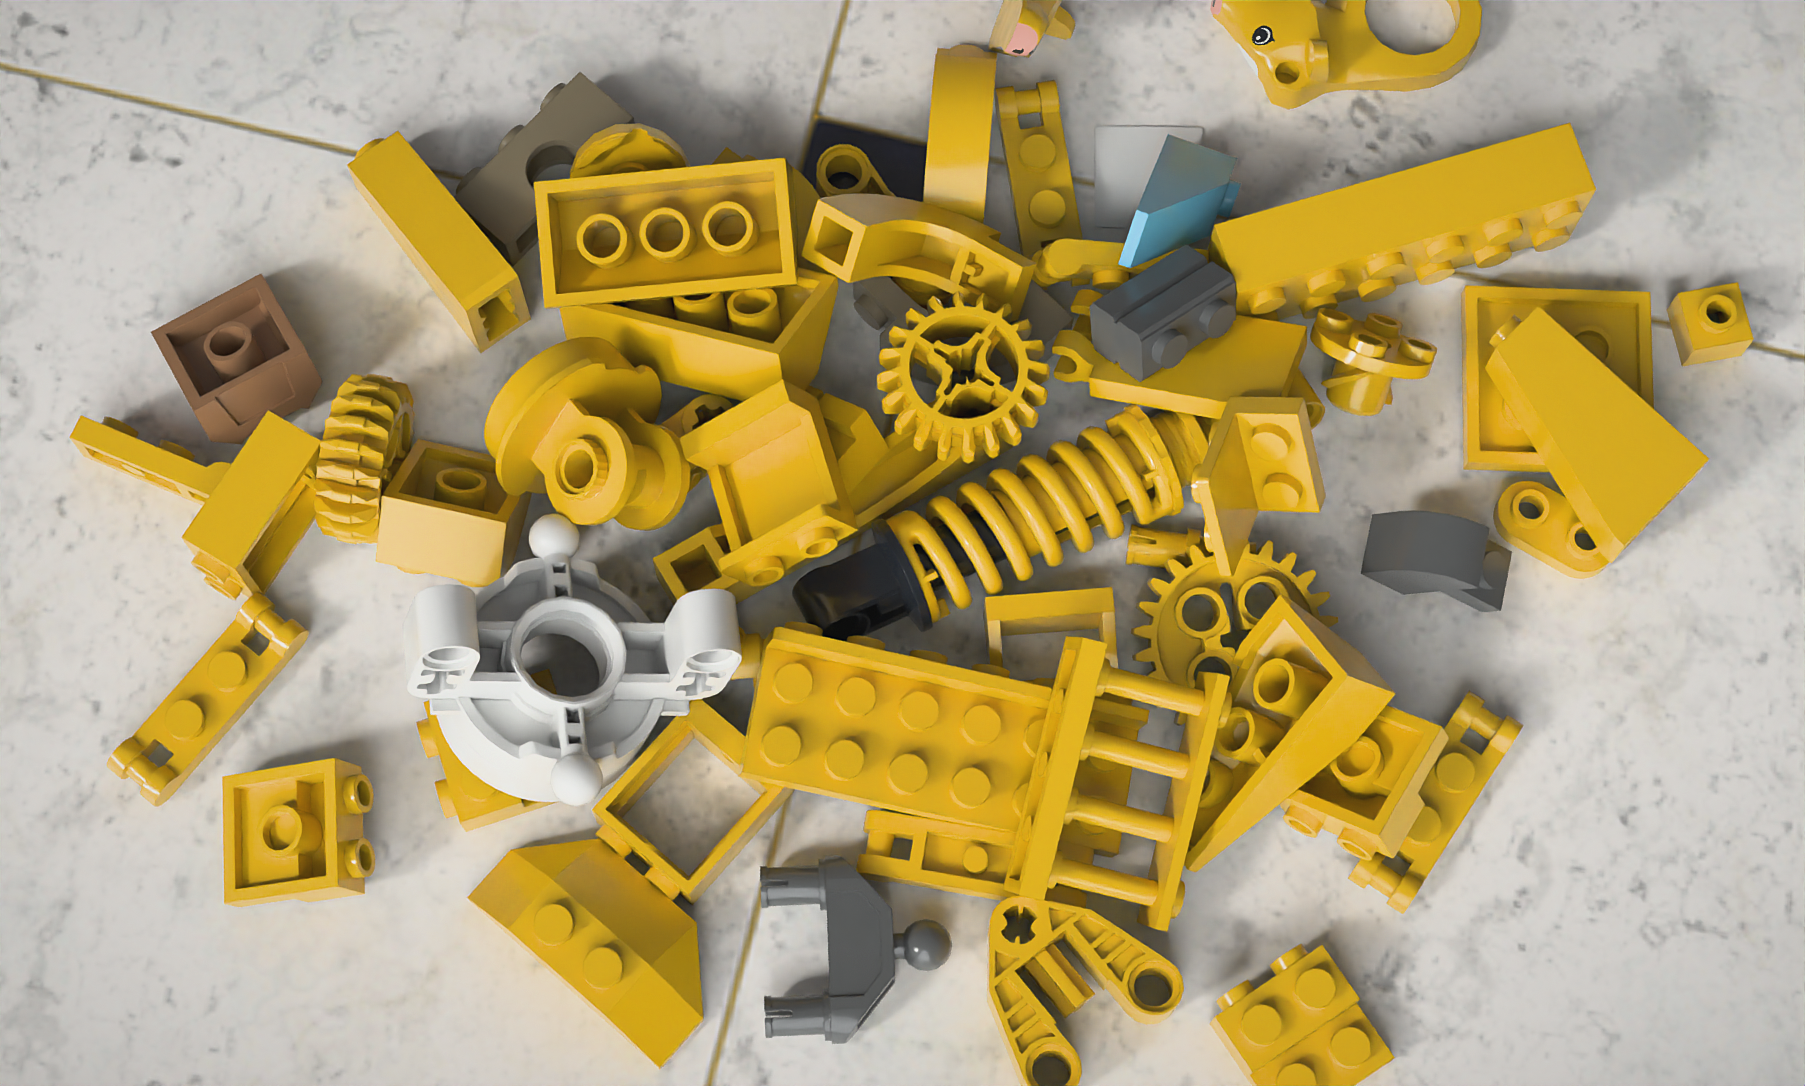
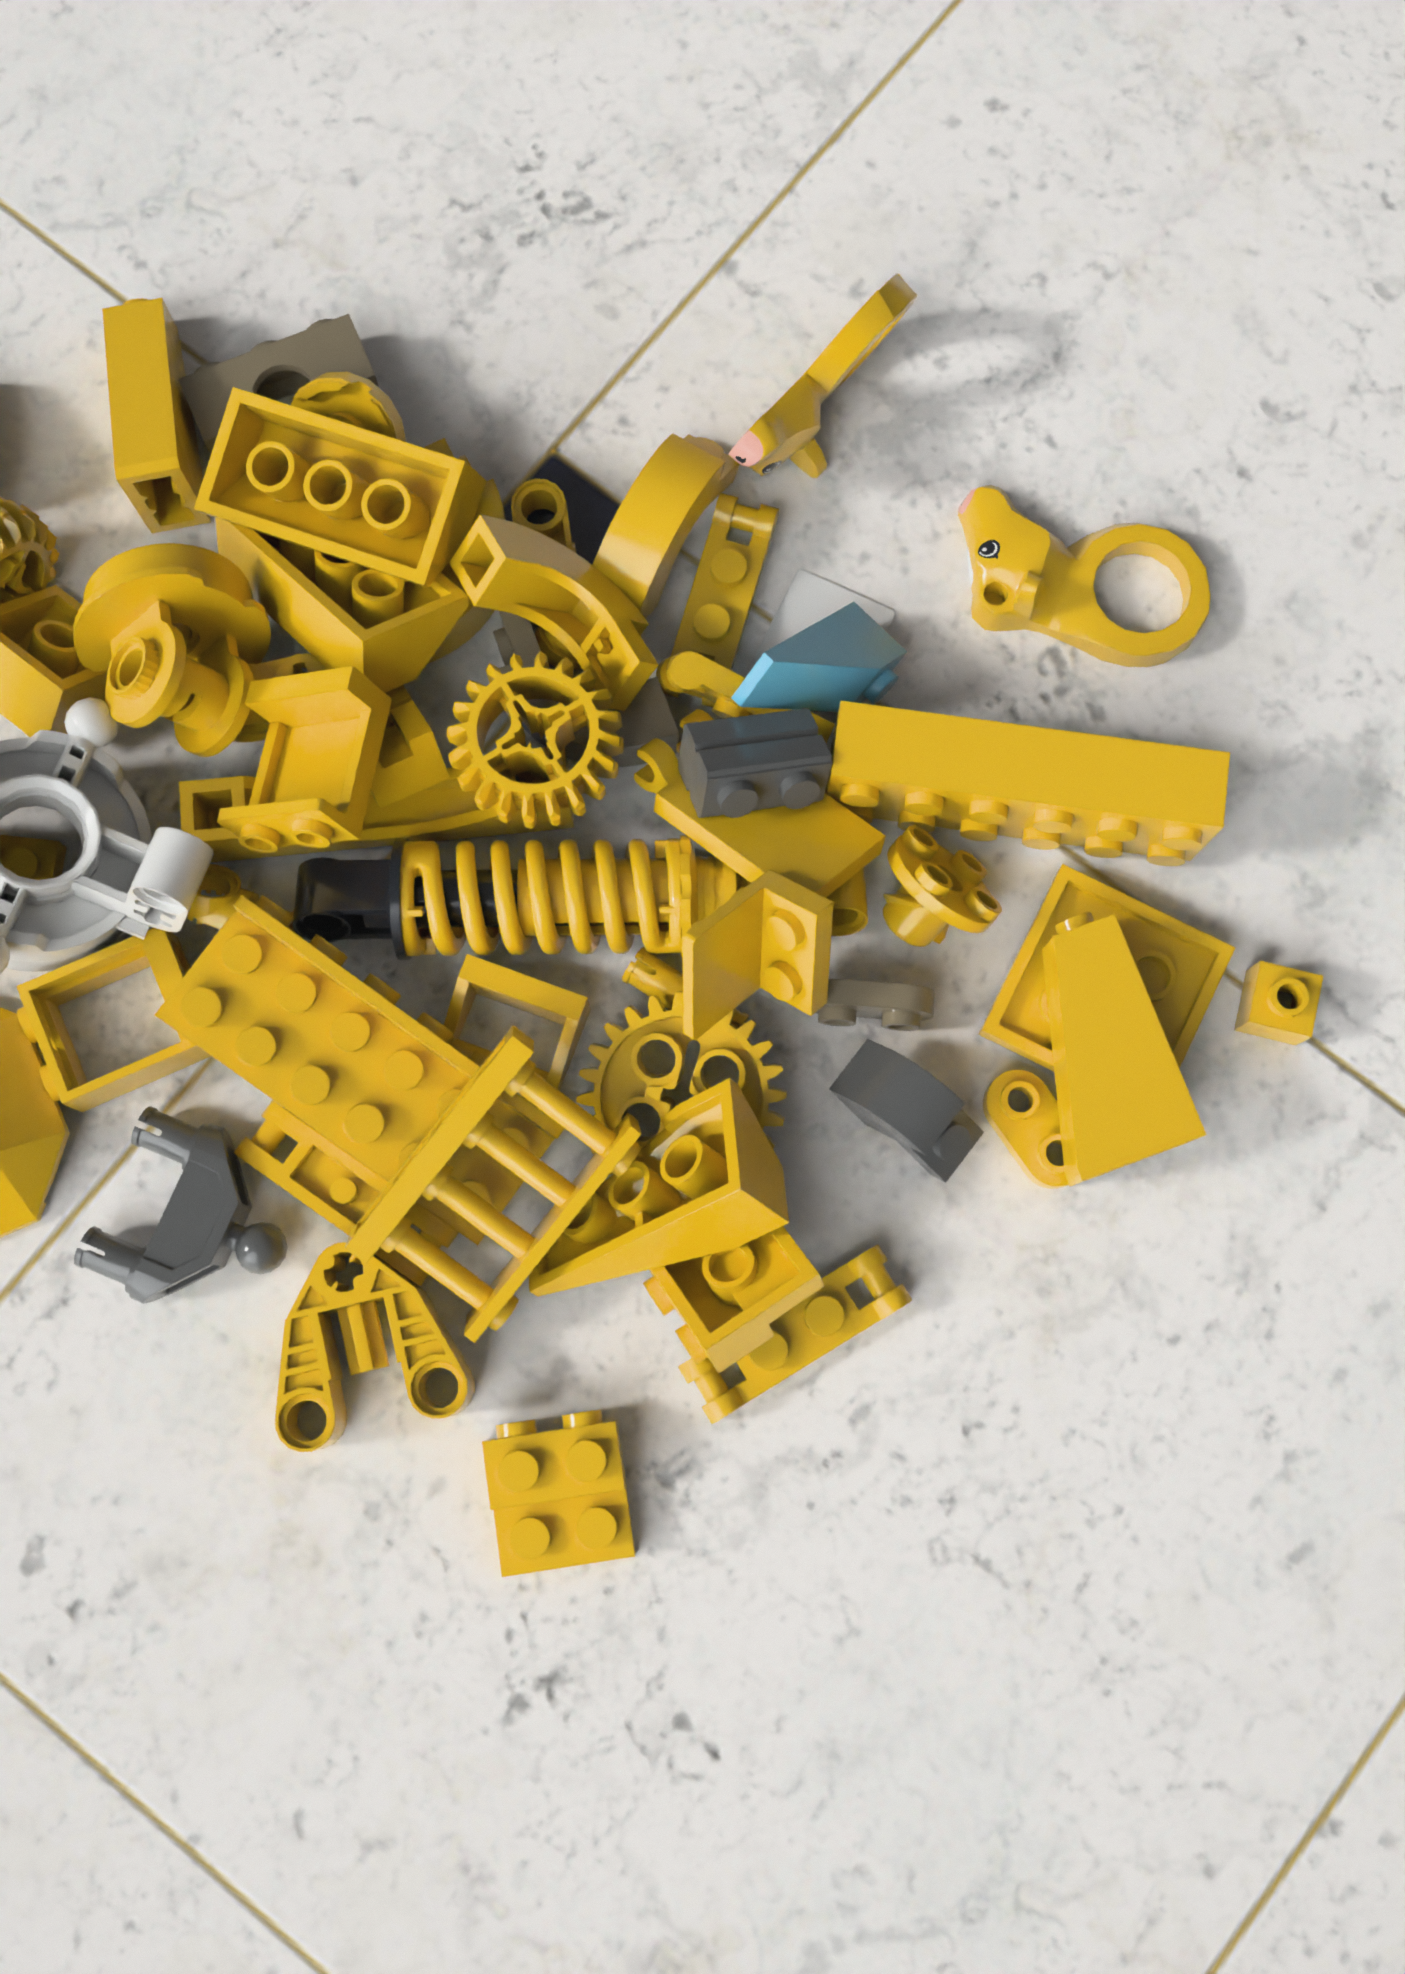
camera: 25 degrees right, 5 degrees up
none -> dark tan plate [816,979,935,1031]

